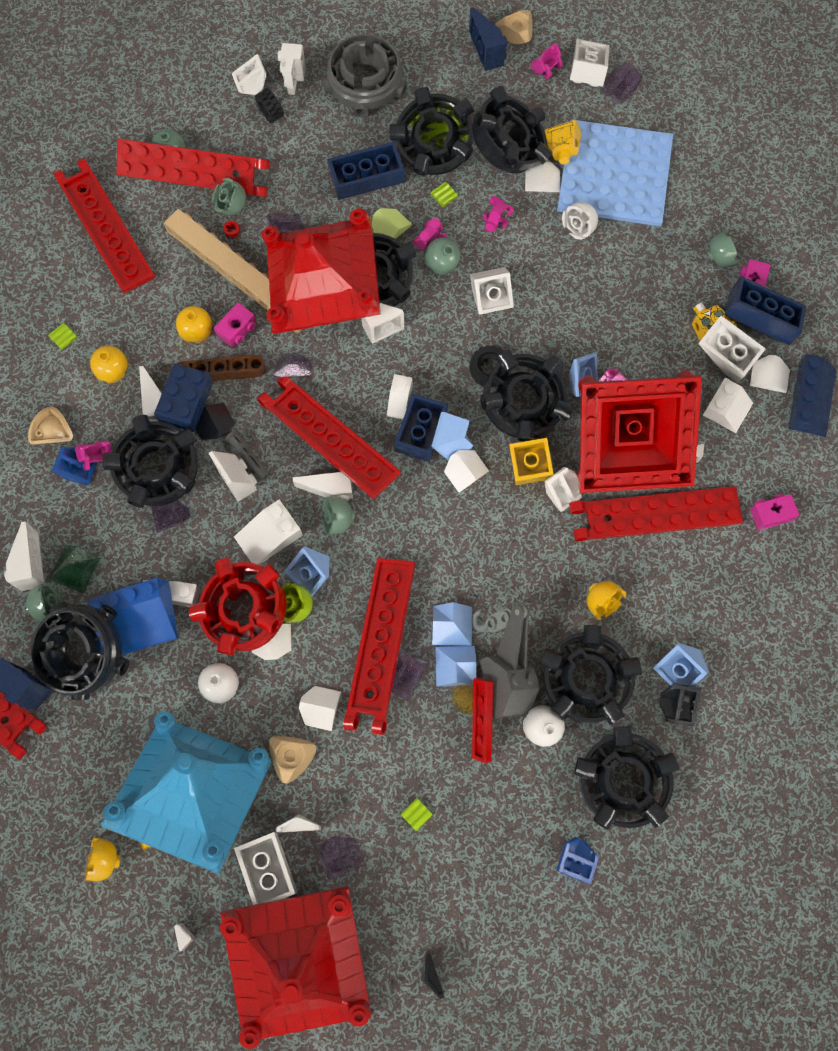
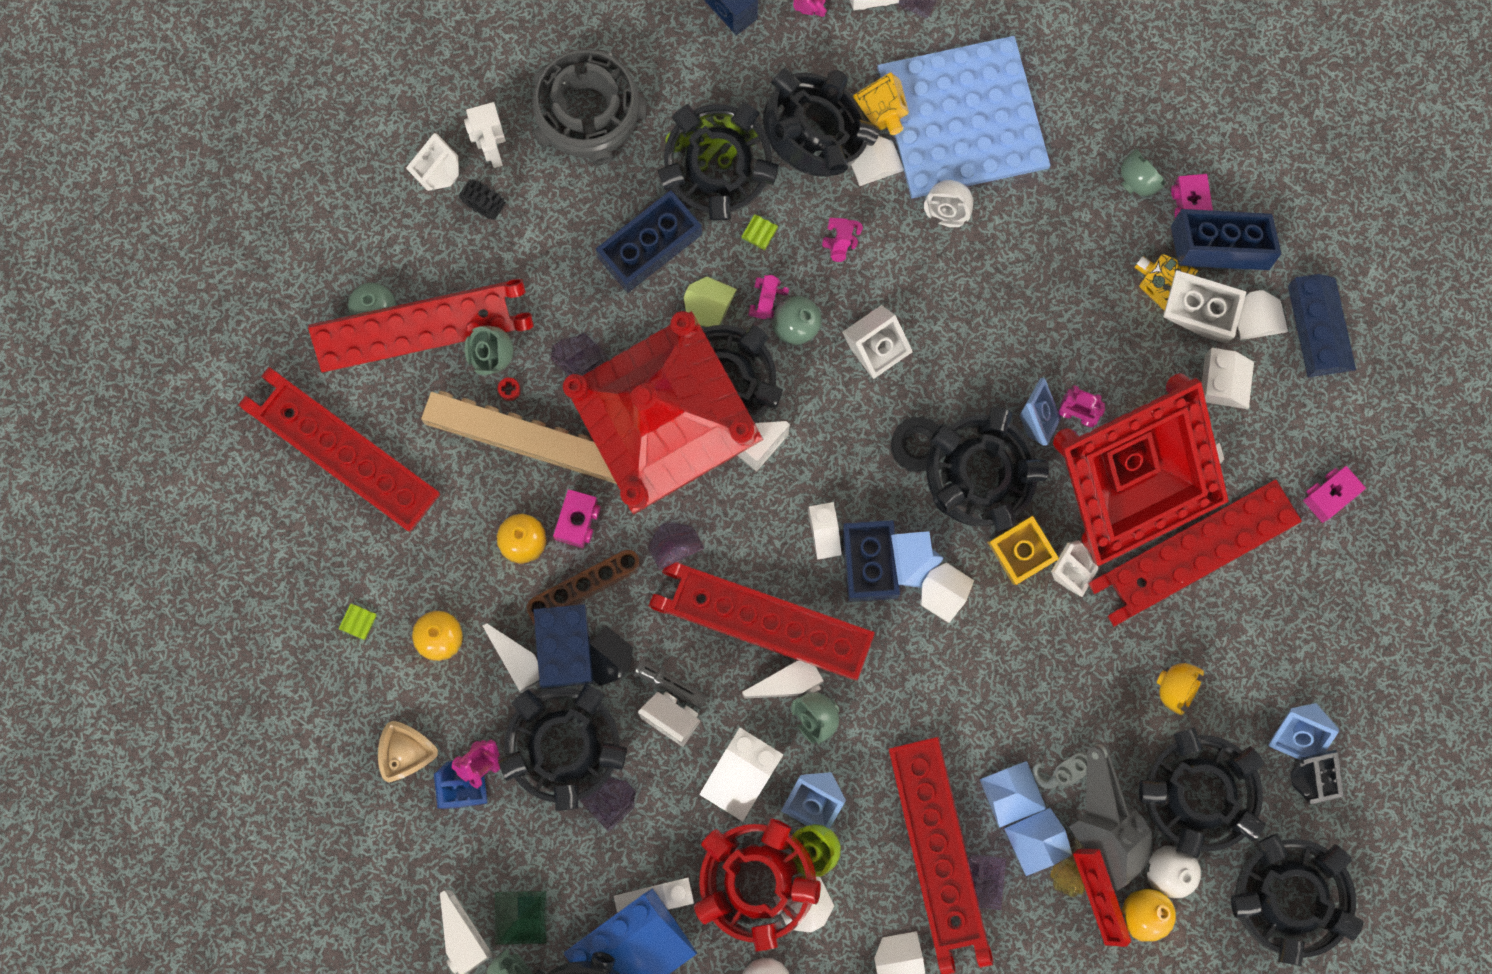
camera: 25 degrees left, 5 degrees up
none -> yellow cylinder [1122,889,1176,942]

